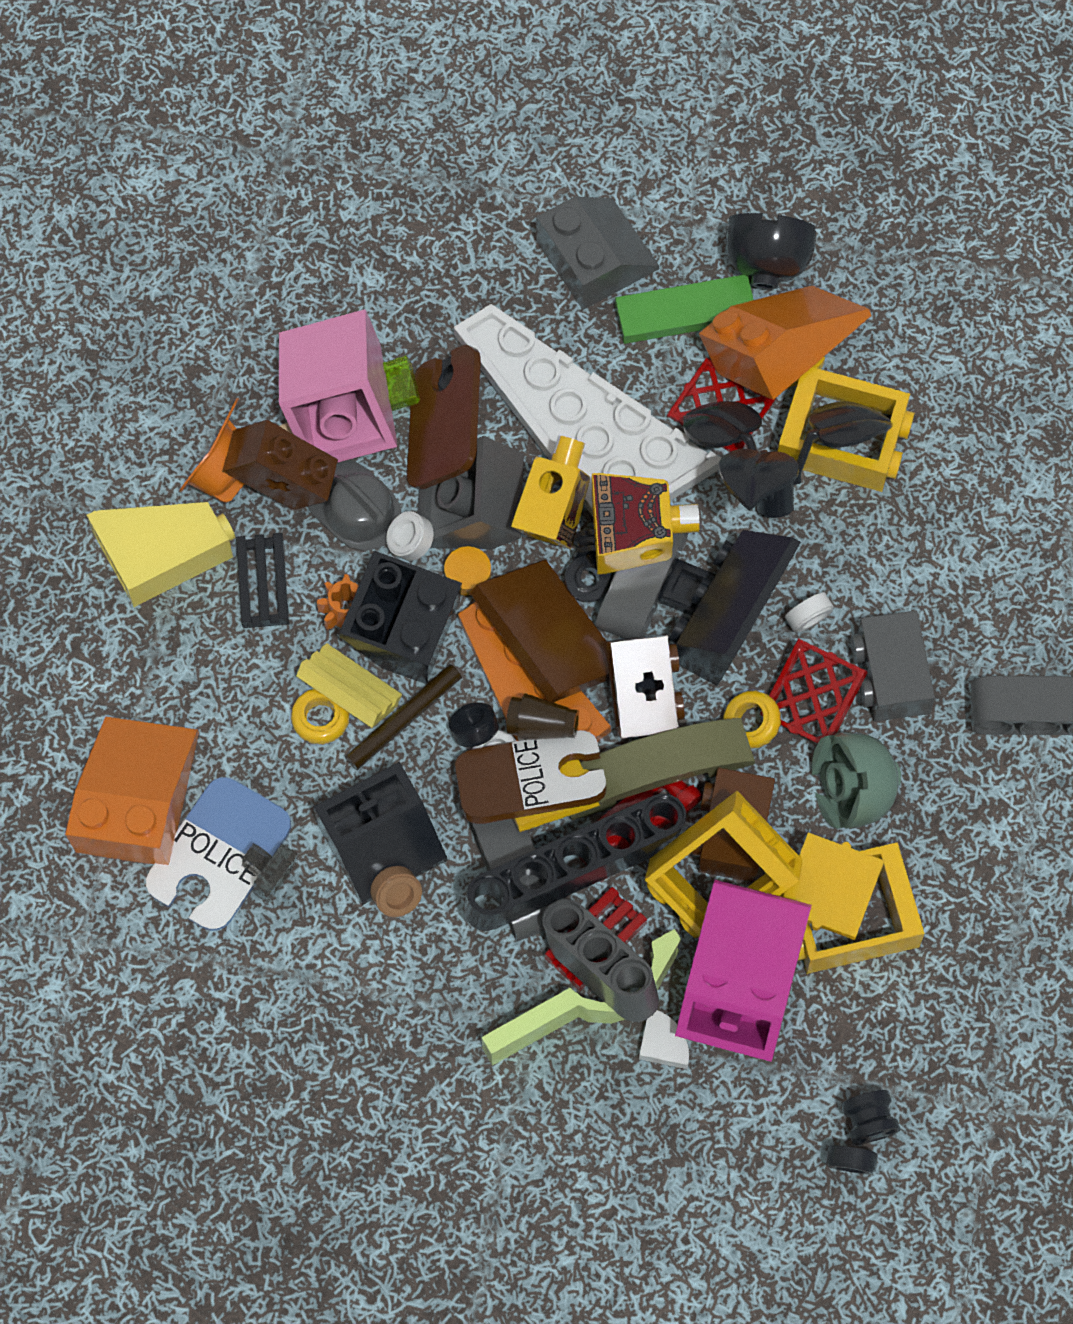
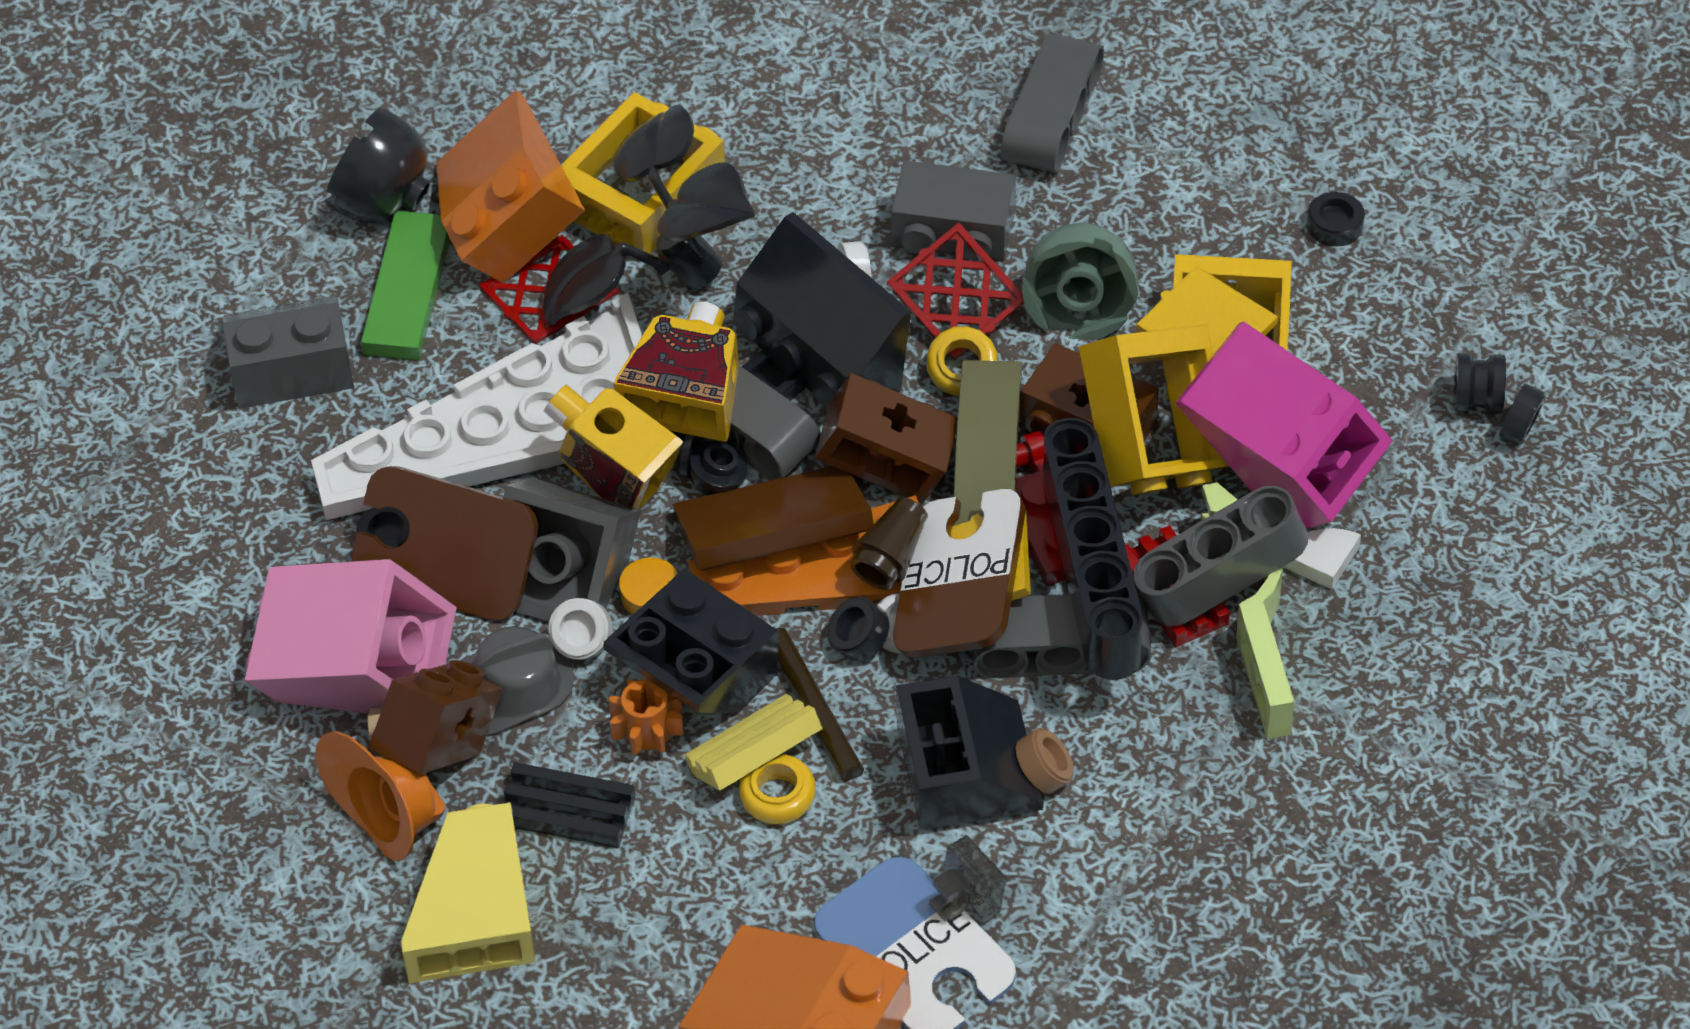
camera: 70 degrees left, 15 degrees down
none -> black tile [1307,192,1365,247]

